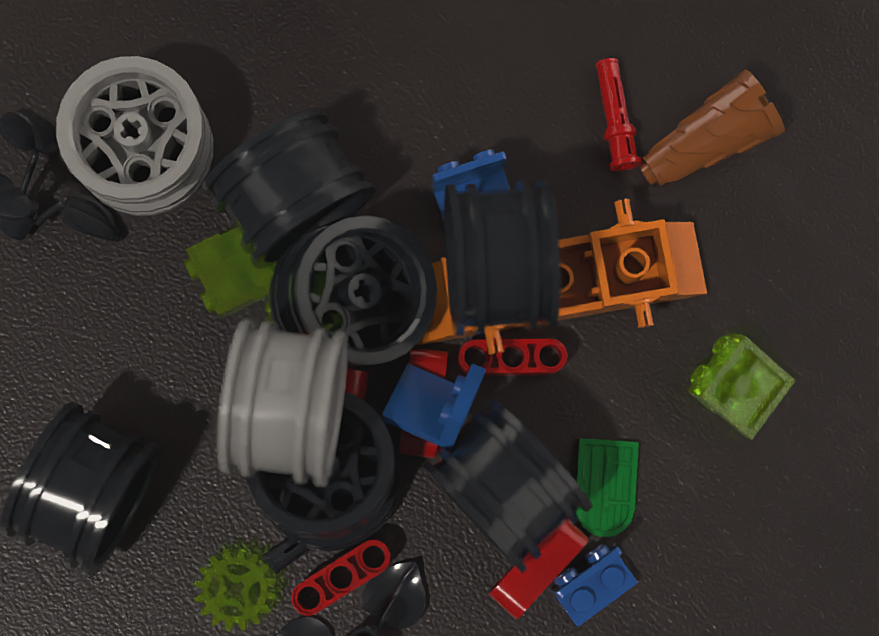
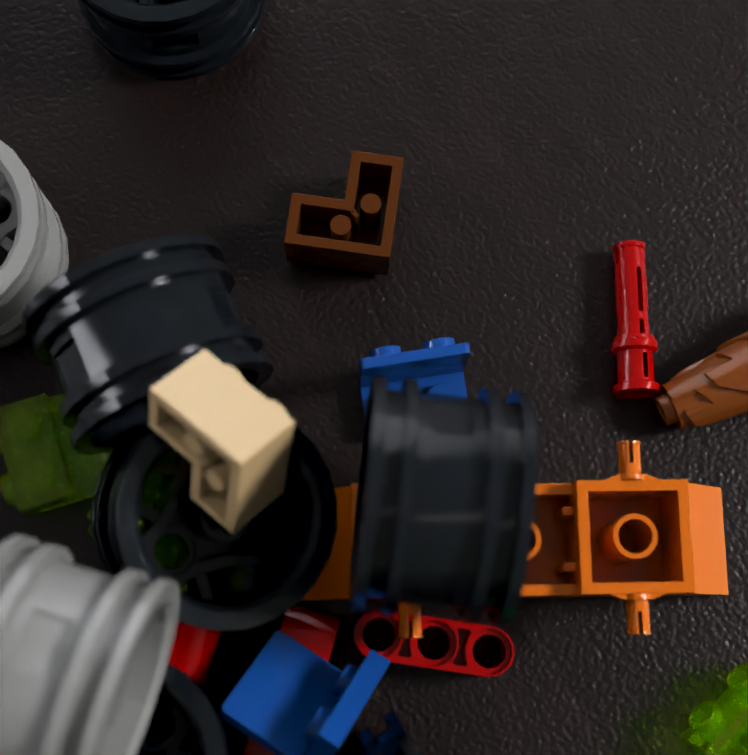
camera: 10 degrees right, 5 degrees down
none -> tan brick [149,348,295,535]
none -> reddish brown brick [284,150,404,275]

